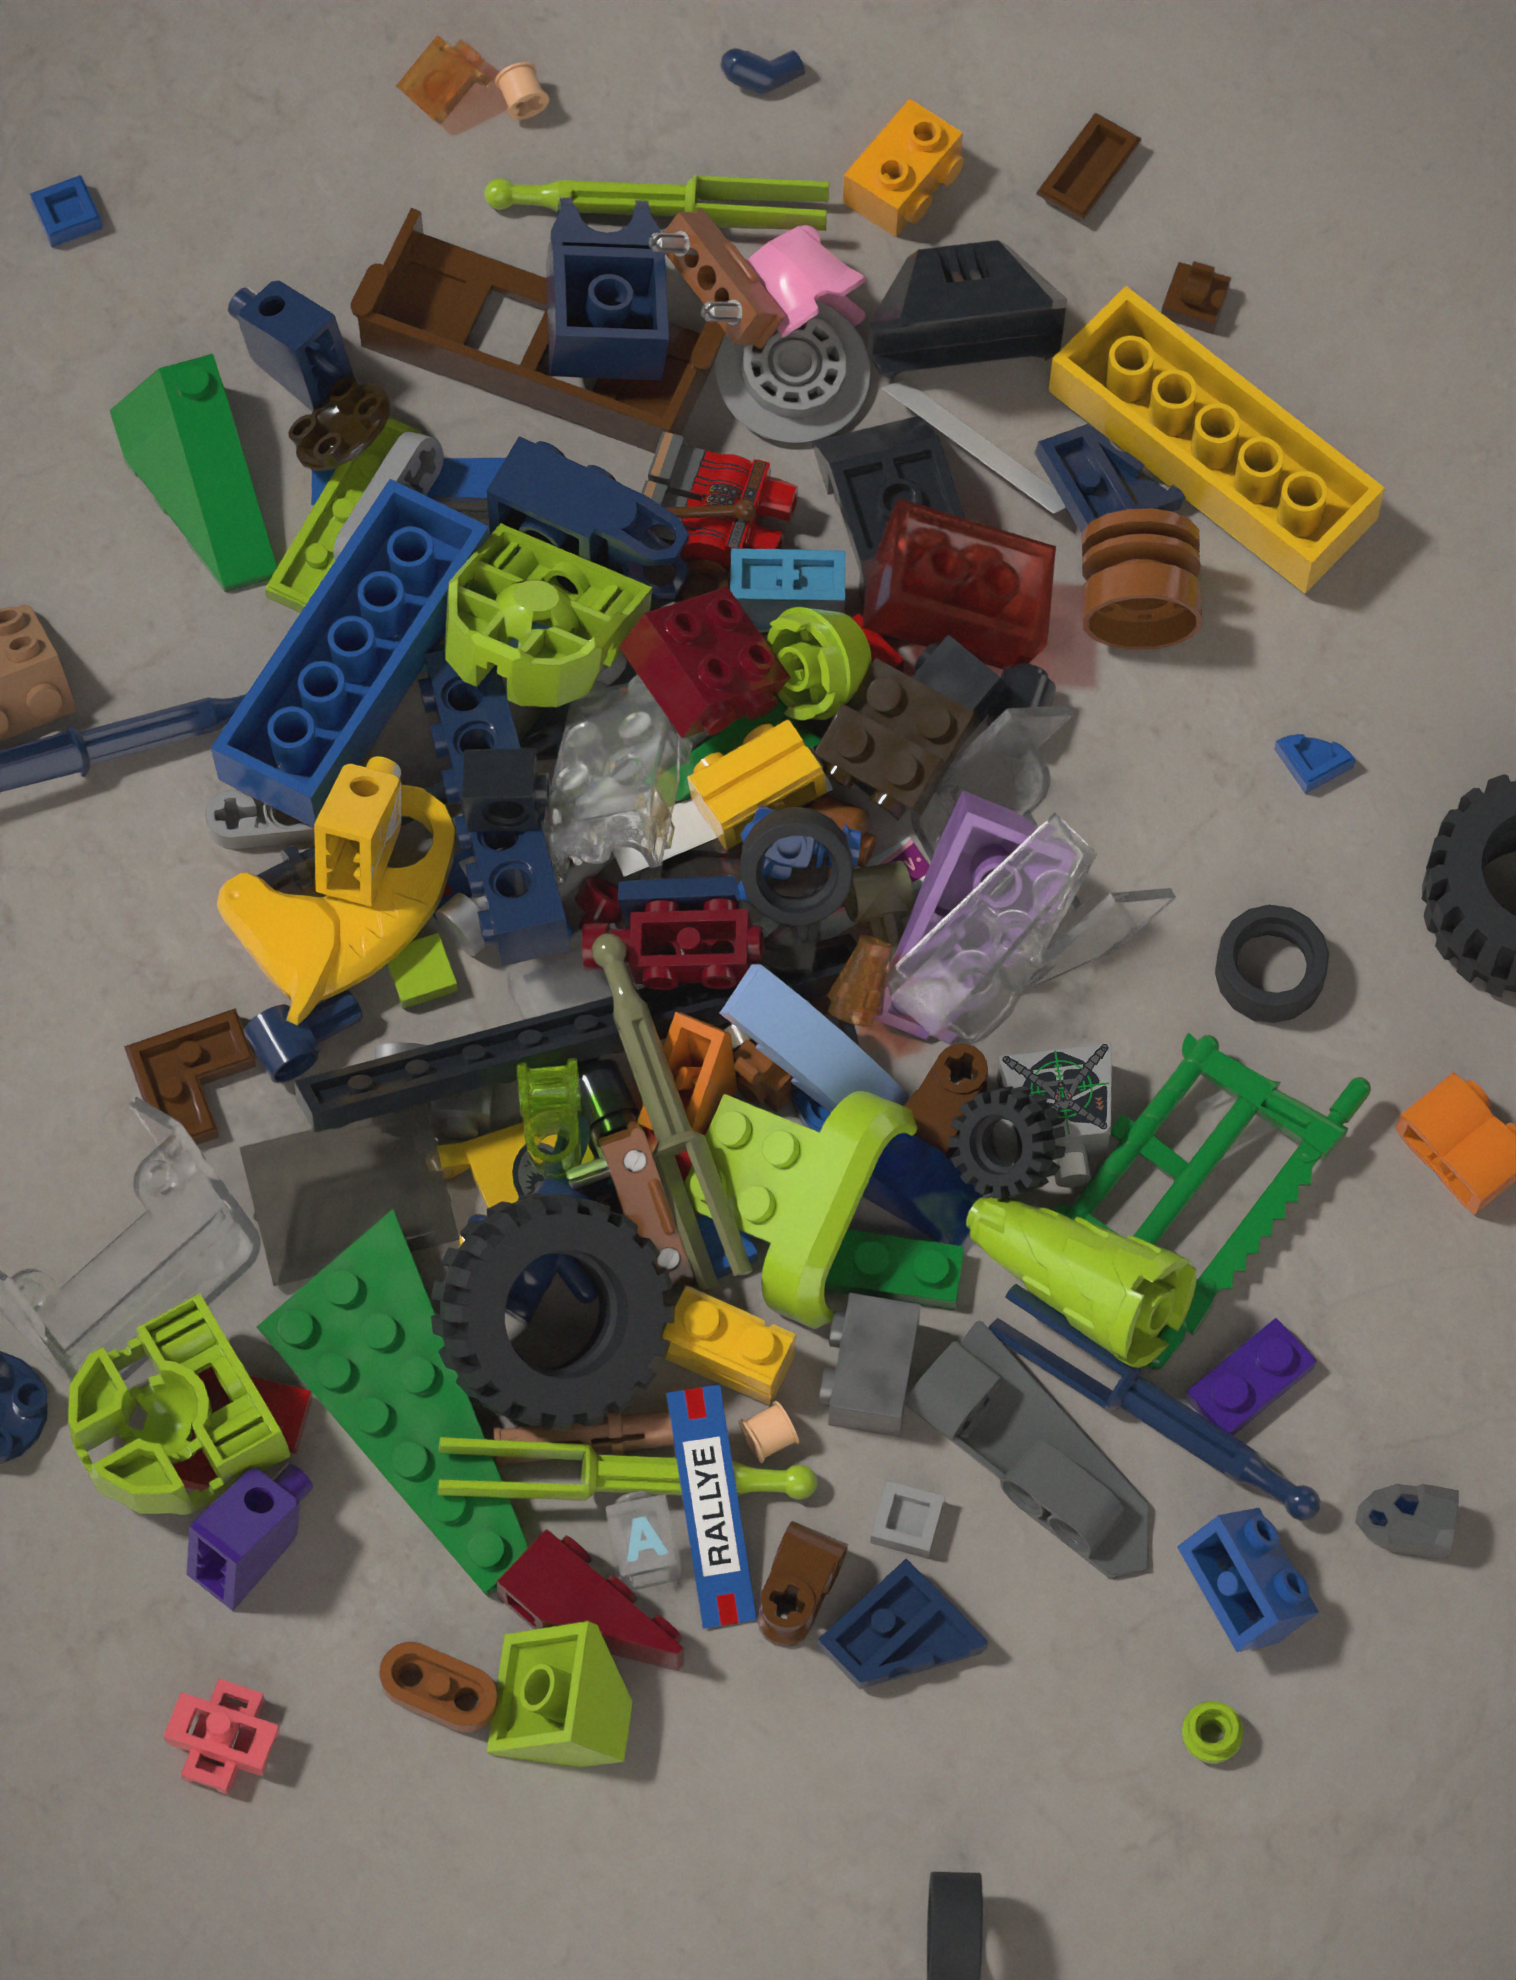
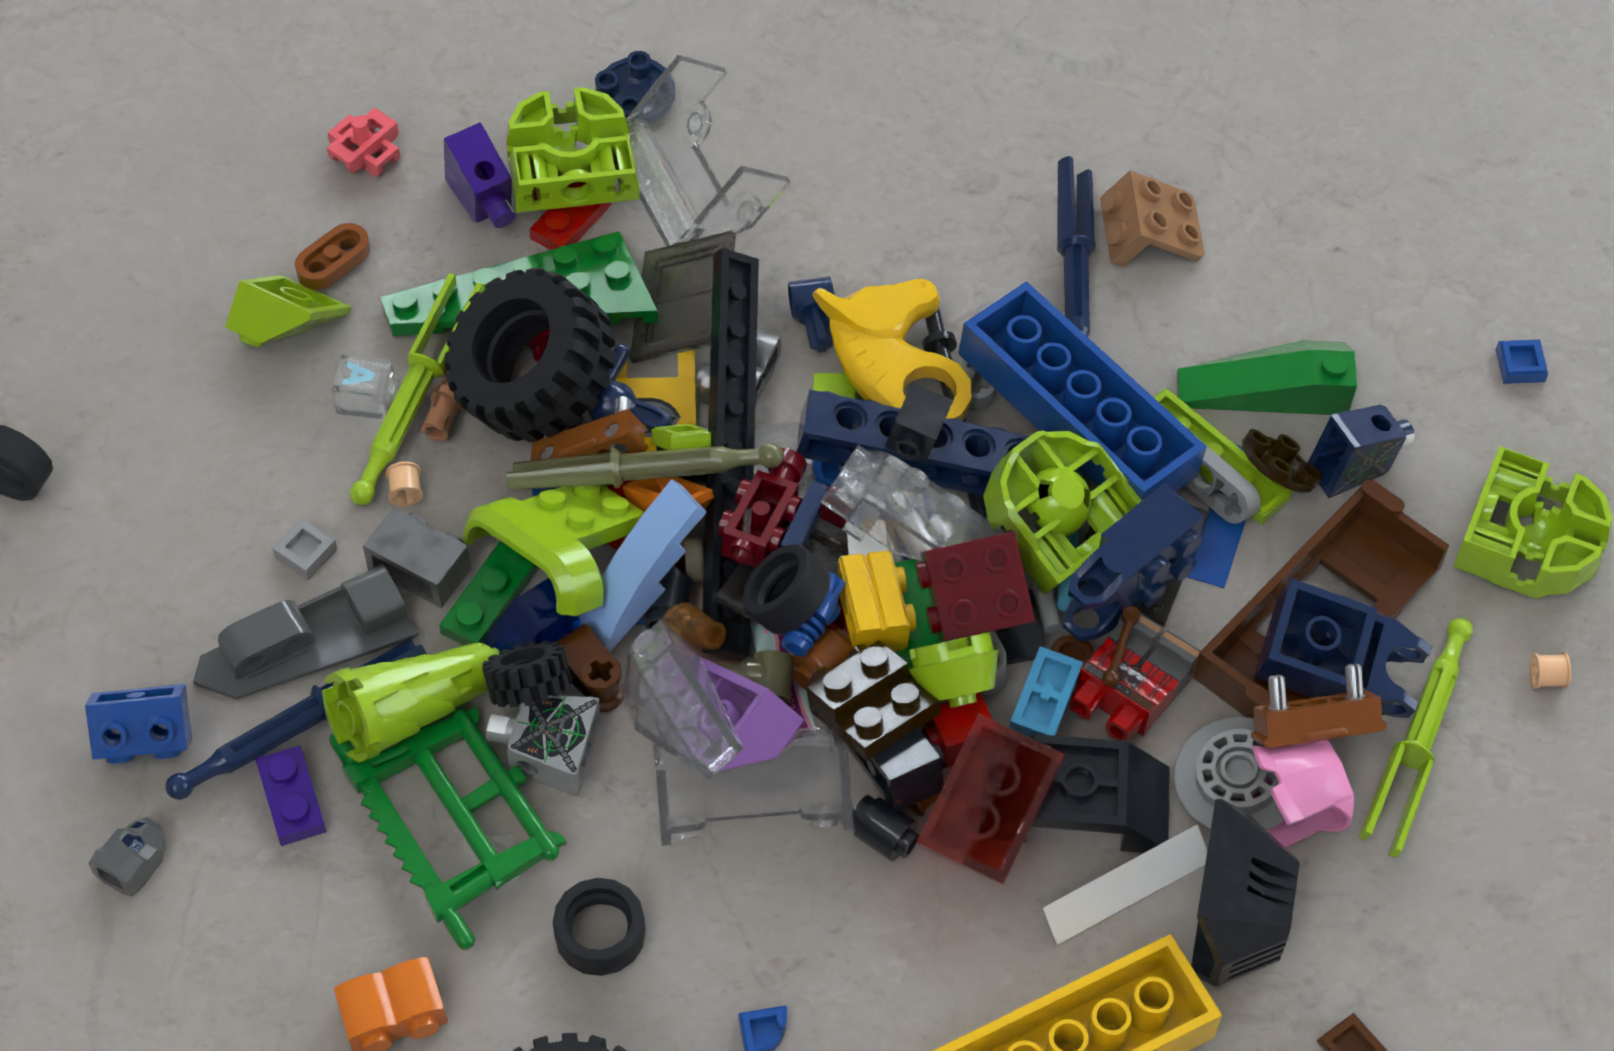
camera: 110 degrees right, 10 degrees down
reddish brown tile [124,1008,256,1157] -> none
yellow torso [314,756,401,907] -> none
clear orange bracket [396,35,493,124] -> none
dark red slope [497,1529,684,1671] -> none
clear neon green piece [517,1058,582,1179] -> none
yellow brick [661,1286,796,1406] -> none
sticker [666,1384,757,1629] -> none
dark blue arm [721,48,805,95] -> none
reddish brown piece [757,1521,848,1647] -> none
dark blue wing [817,1558,988,1689] -> none
light orange brick [843,98,964,237] -> none
dark blue wing [1034,424,1185,532] -> none
dark orange wheel [1081,508,1202,650] -> none
lime plate [1181,1701,1244,1763] -> none
none -> lime tile [652,424,711,450]
none -> lime connector [1453,446,1613,599]

